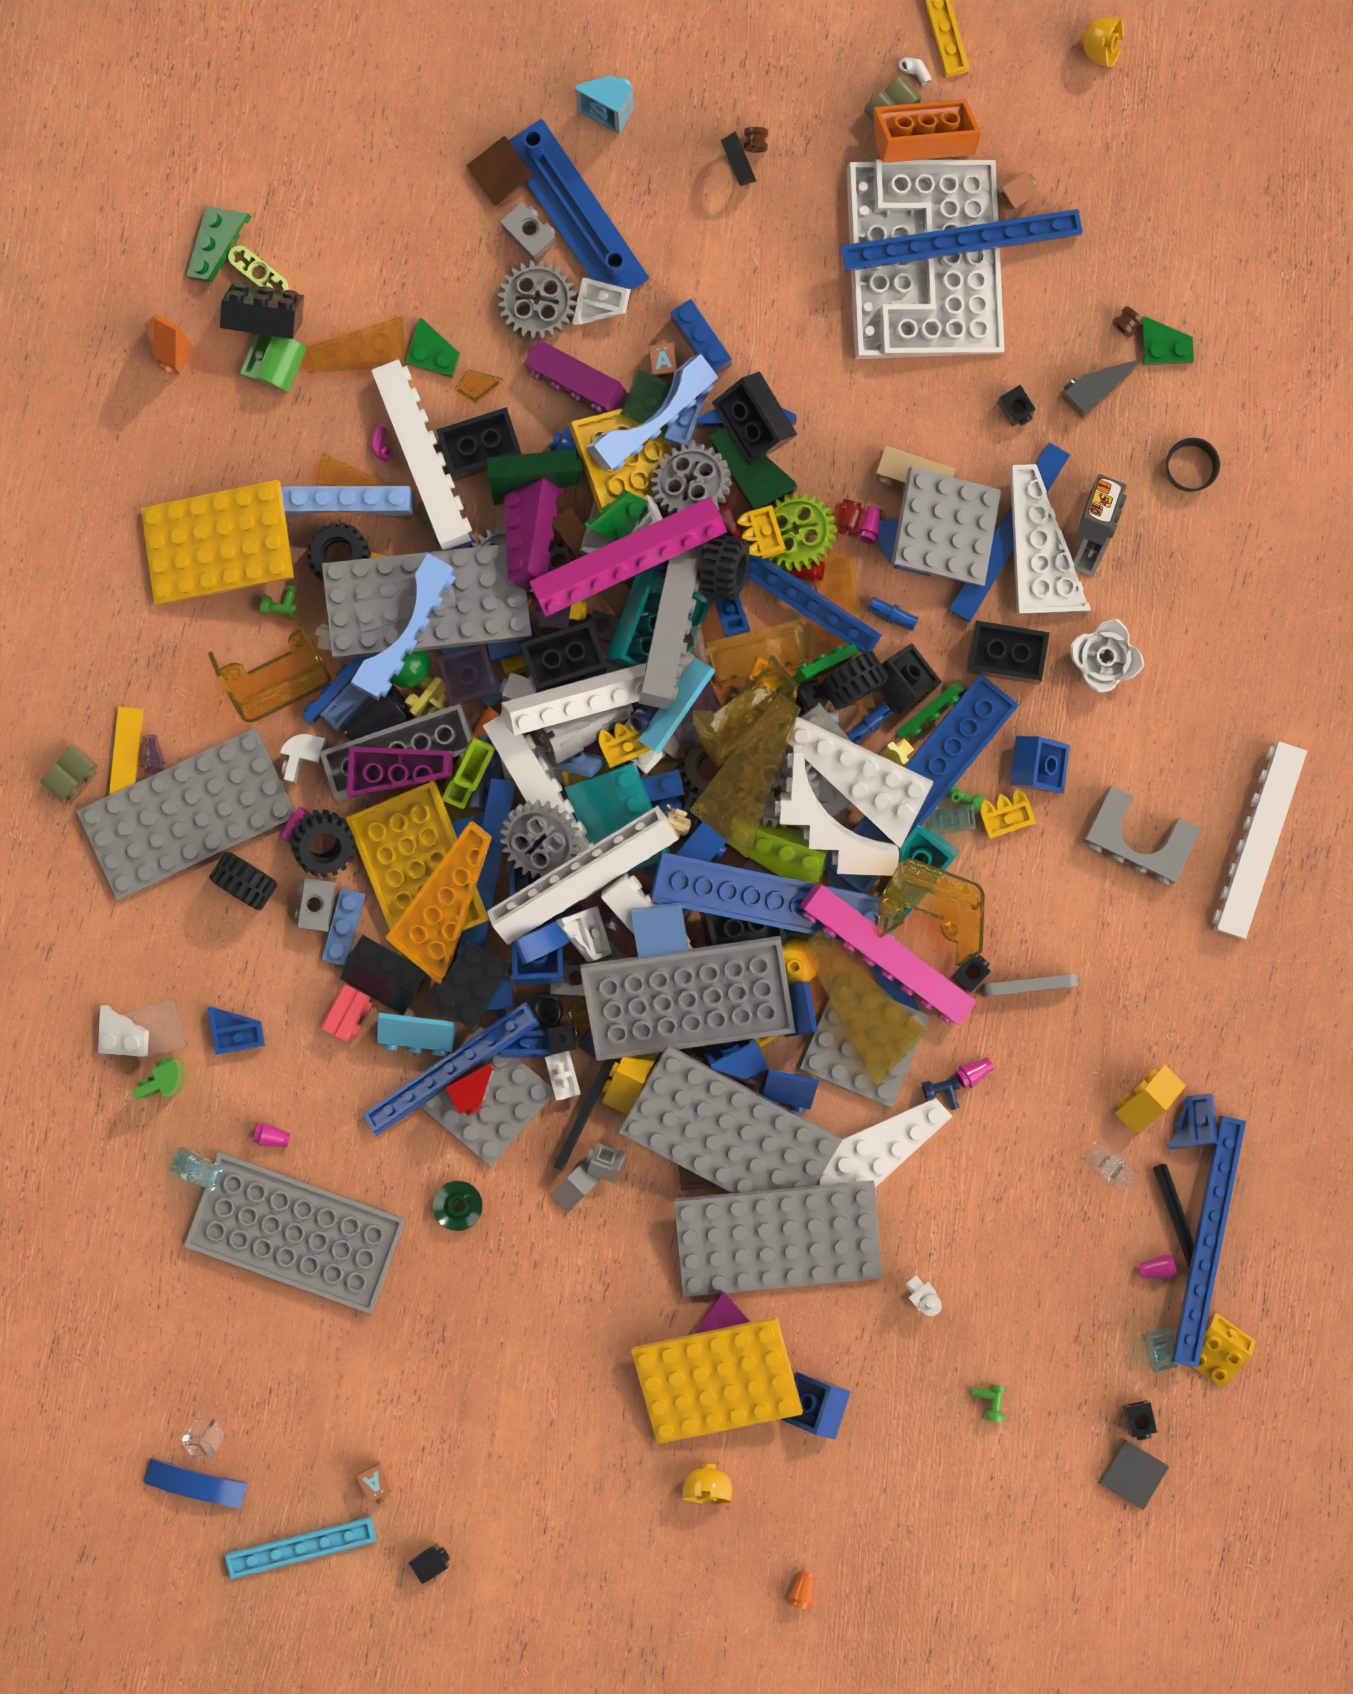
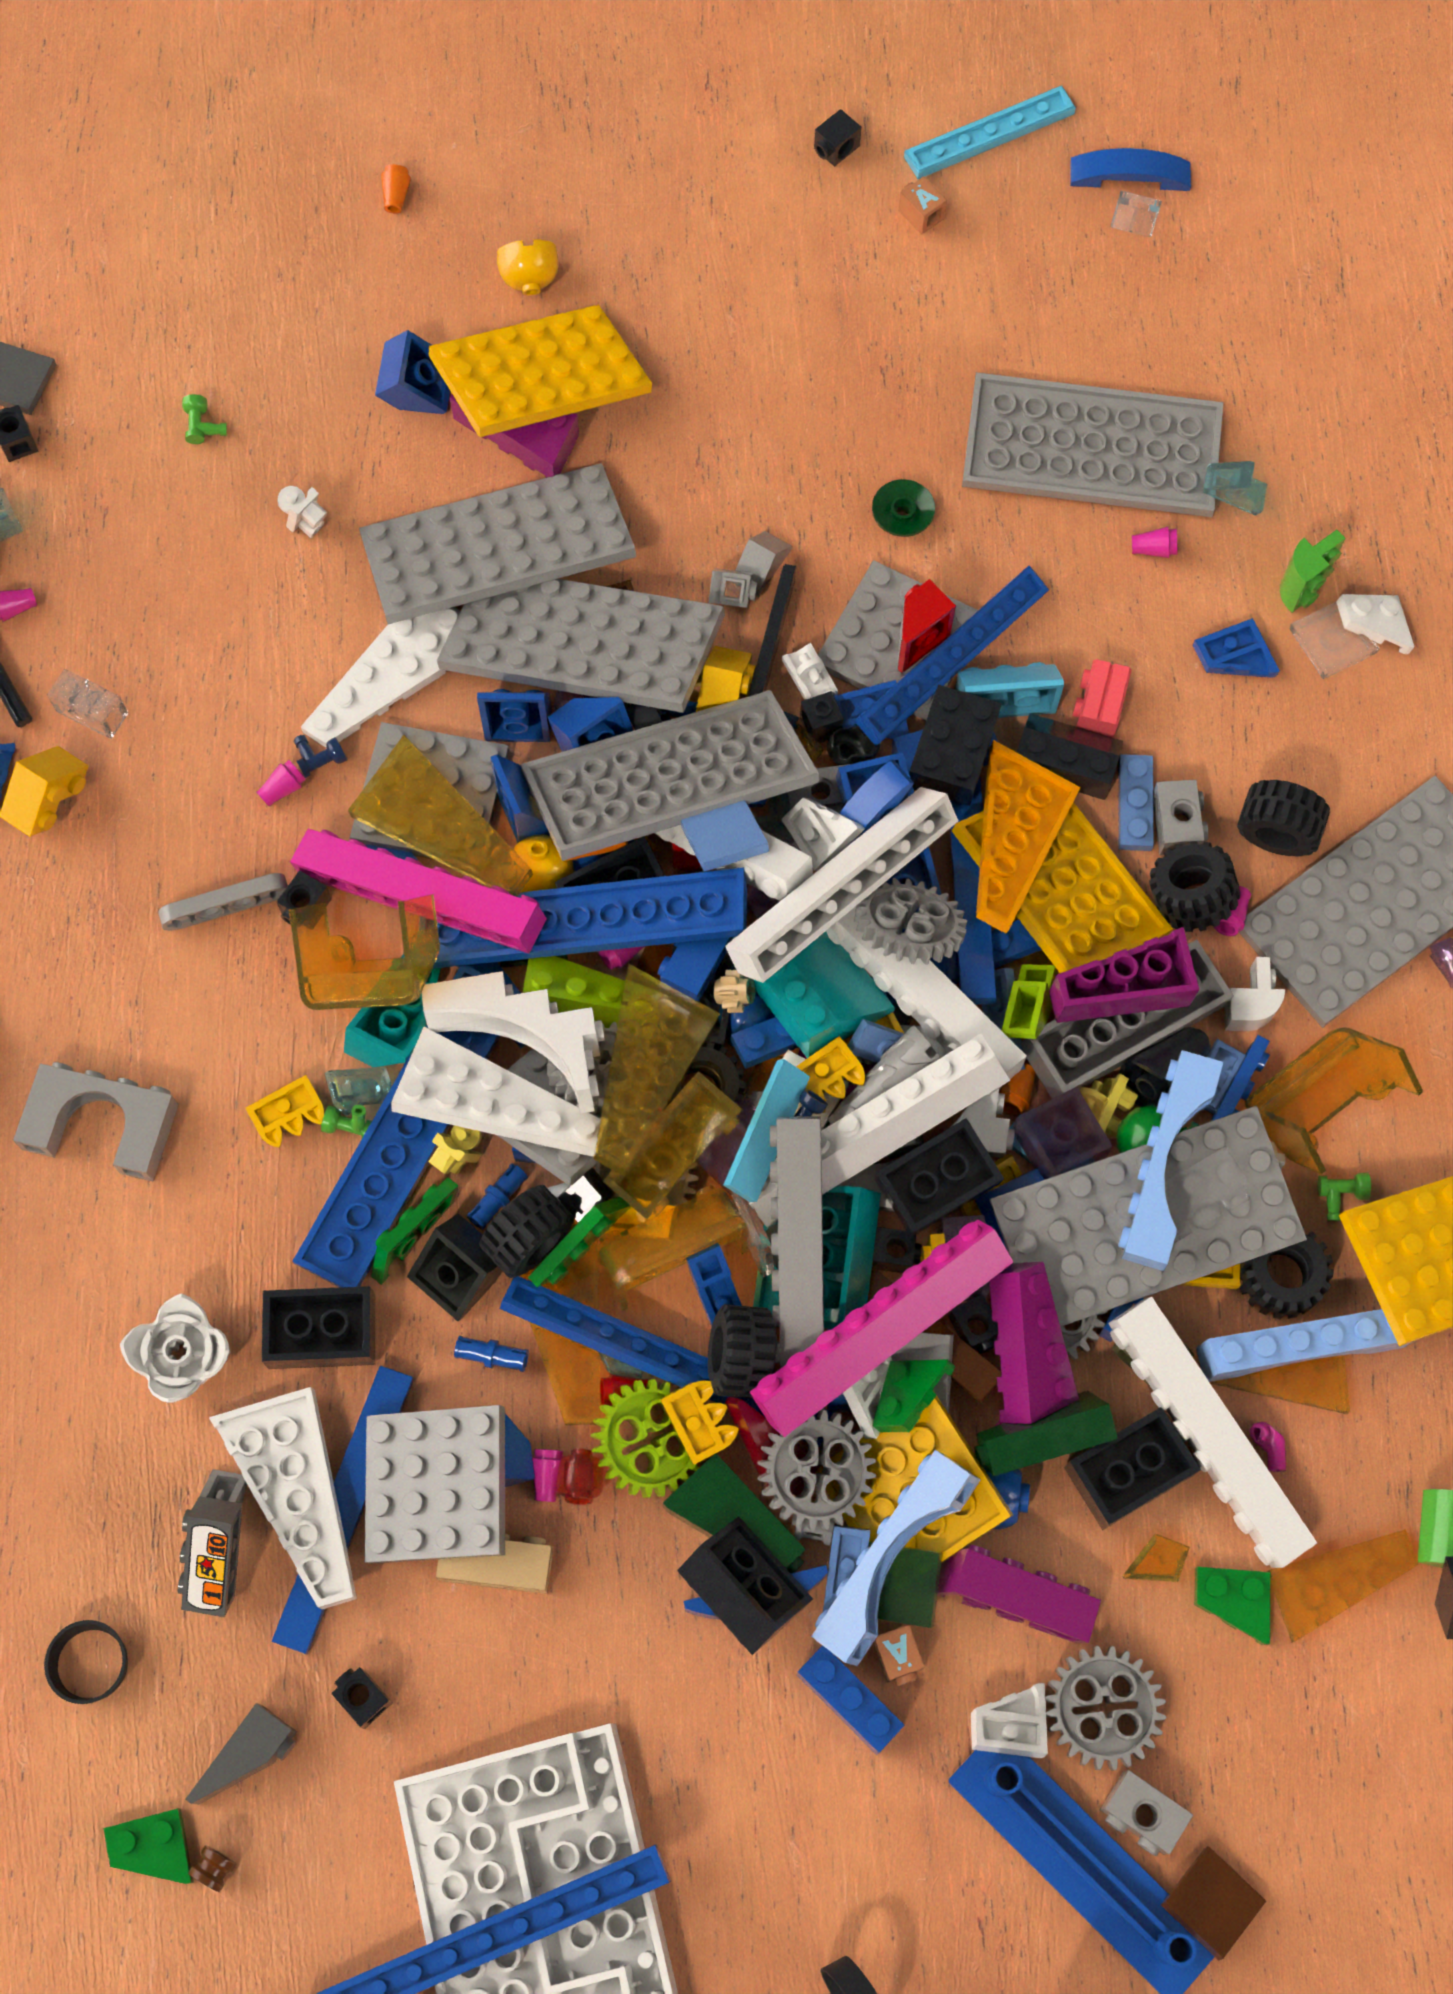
camera: 165 degrees right, 15 degrees down
blue slope [1010,736,1070,794] -> none

